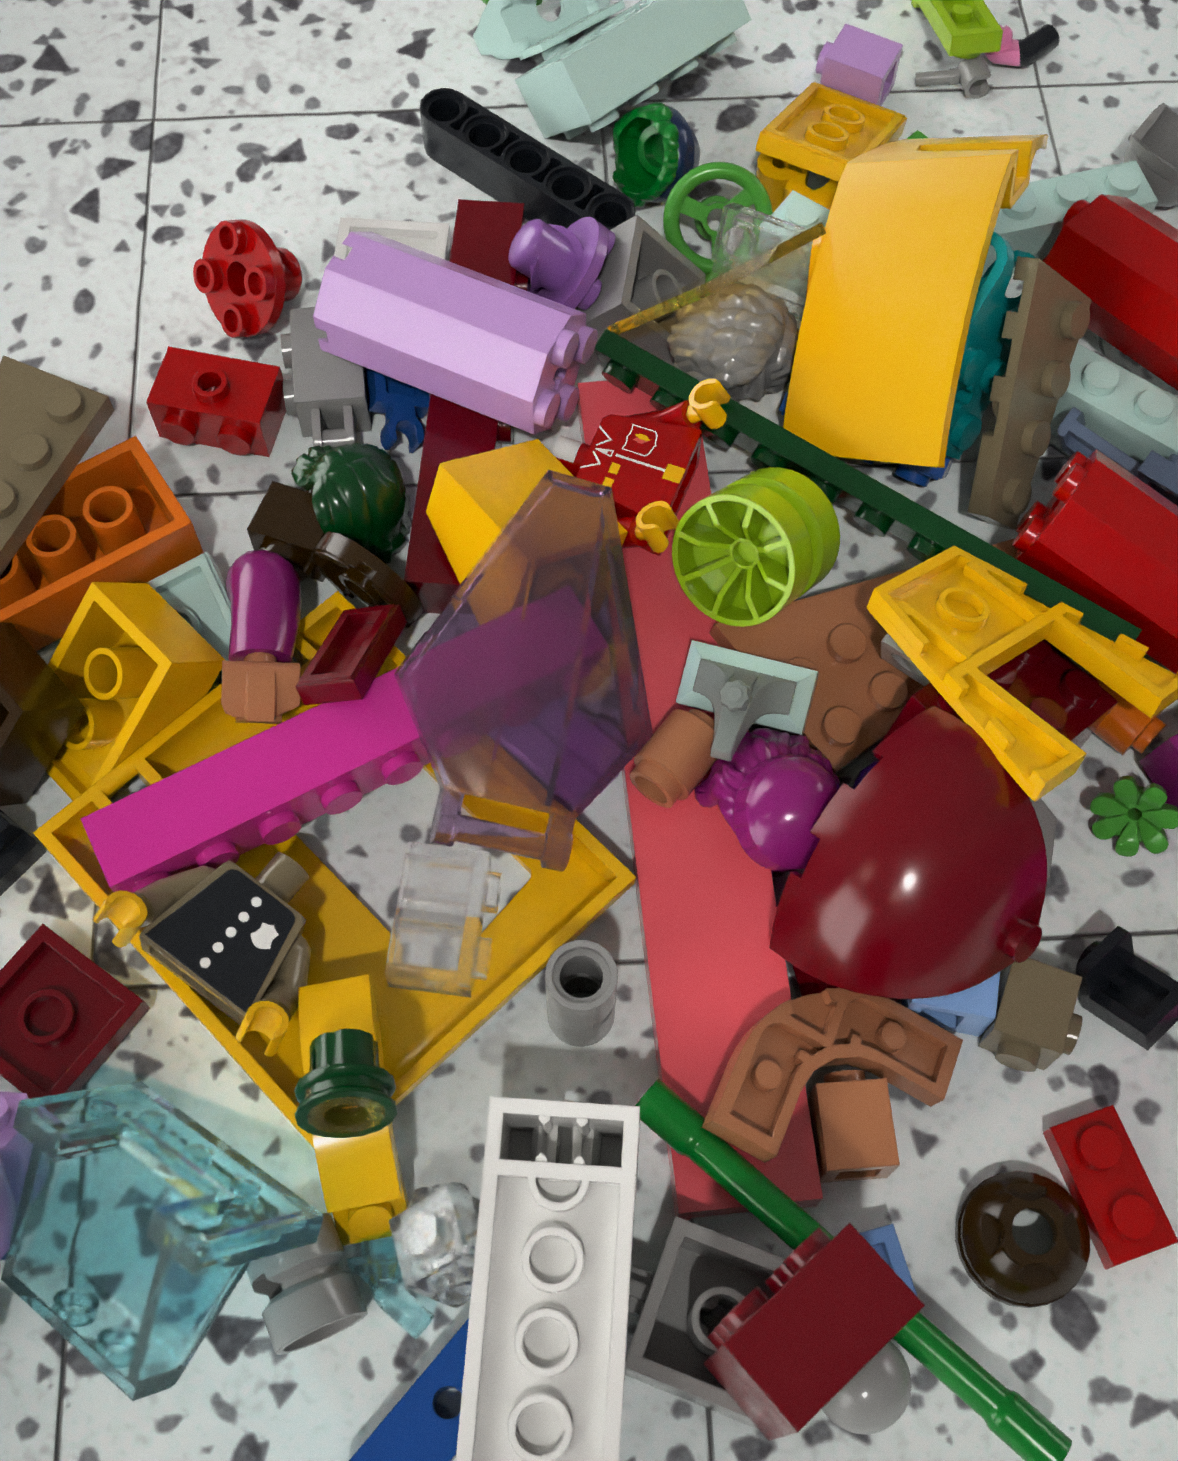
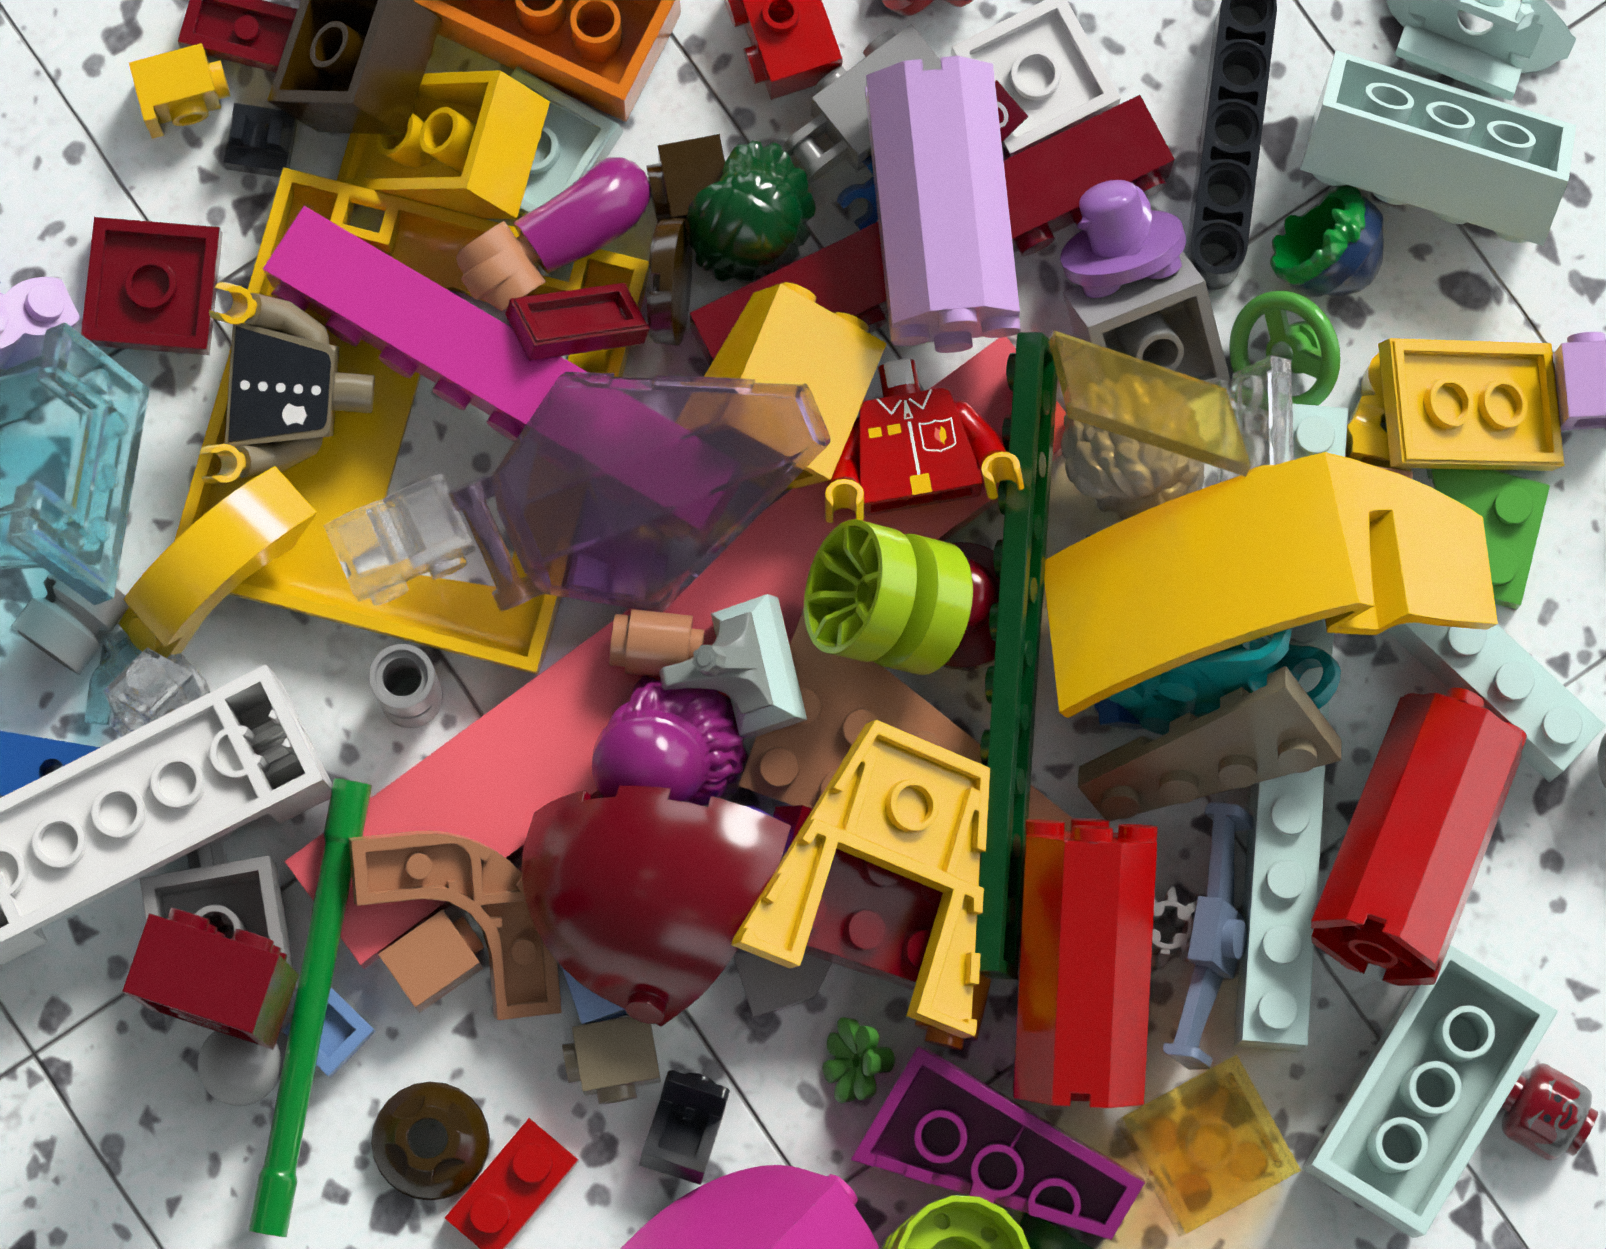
camera: 55 degrees right, 15 degrees up
dark green piece [295,1029,397,1139] -> none

